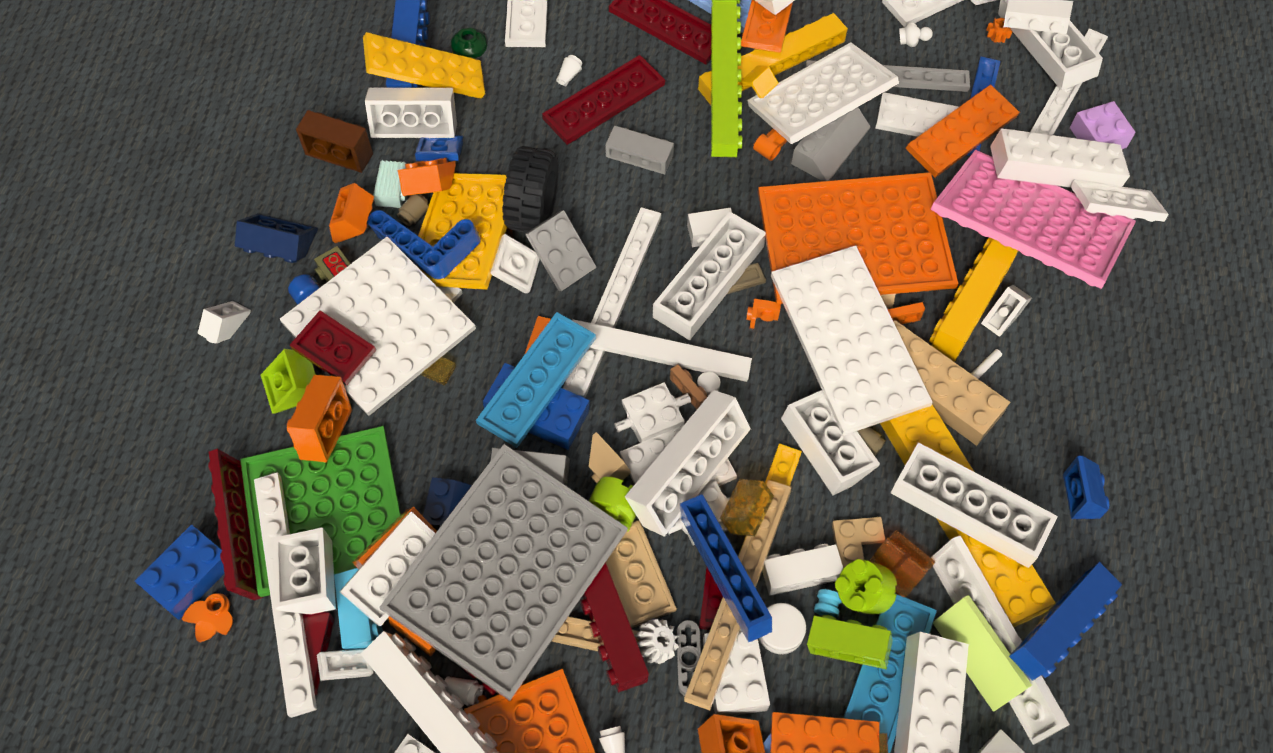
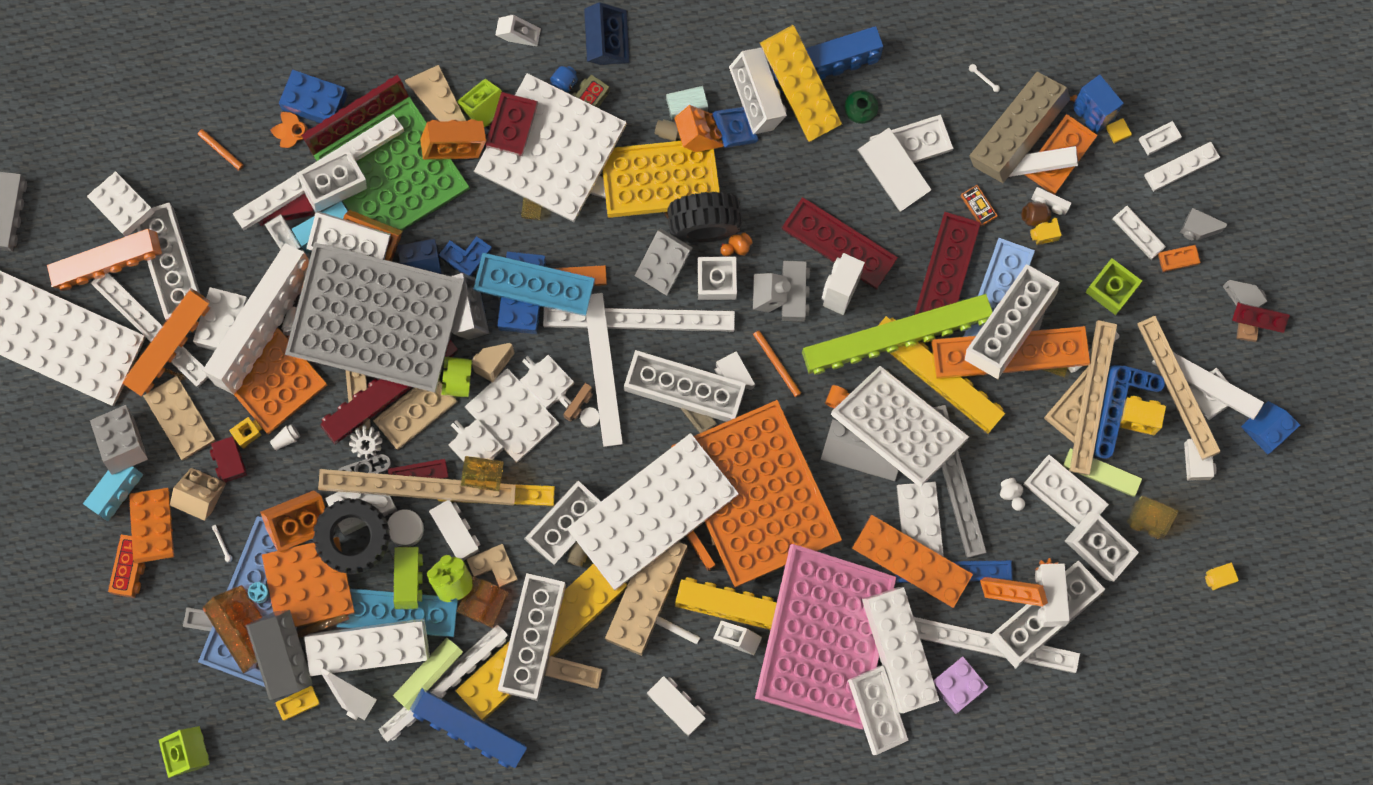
camera: 70 degrees right, 15 degrees up
reddish brown brick [296,110,373,173] -> none
orange slope [329,183,374,243] -> none
blue beam [367,210,481,279] -> none
white plate [490,234,540,293] -> none
white cone [556,55,582,86] -> none
white brick [625,390,750,537] -> none
blue brick [680,494,772,643] -> none
yellow panel [741,66,779,98] -> none
orange bracket [746,299,781,329] -> none
medium azure wheel [814,589,842,618] -> none
blue slope [1063,456,1109,519] -> none
none -> orange bar [198,129,244,171]
none -> black tyre [313,498,390,574]
none -> tan wing [405,65,466,121]
none -> blue plate [439,236,492,276]
none -> tan tile [544,656,602,689]
none -> white brick [647,676,706,737]
none -> white brick [698,257,737,300]
none -> orange animal [720,232,752,257]
none -> light grey torso [753,273,791,312]
none -> orange bar [753,330,801,397]
none -> white brick [822,253,865,315]
none -> white tile [857,128,931,211]
none -> orange plate [980,577,1048,606]

